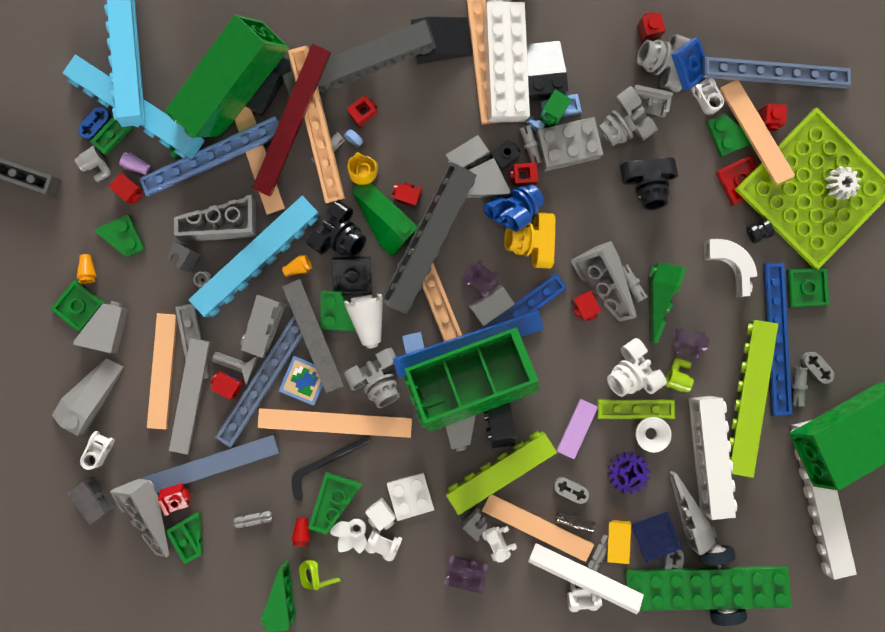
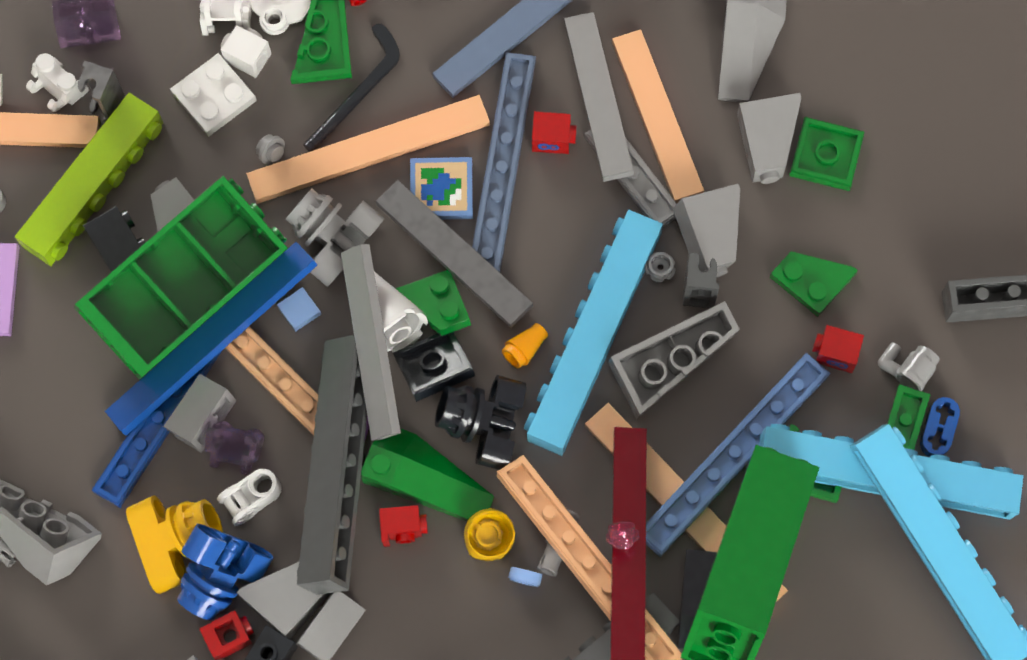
camera: 160 degrees right, 15 degrees down
light orange cone [76,254,97,284] -> none
lavender cone [119,152,151,175] -> none
light grey piece [212,352,258,385] -> none
light grey wedge [240,295,286,358] -> none
red brick [346,95,378,128] -> none
red brick [571,291,601,322] -> none
none -> white piece [217,469,282,526]
none -> light grey plate [256,134,285,165]
none -> light grey tile [341,244,401,441]
none -> clear pink plate [606,521,639,549]
none -> light grey slope [673,184,740,277]

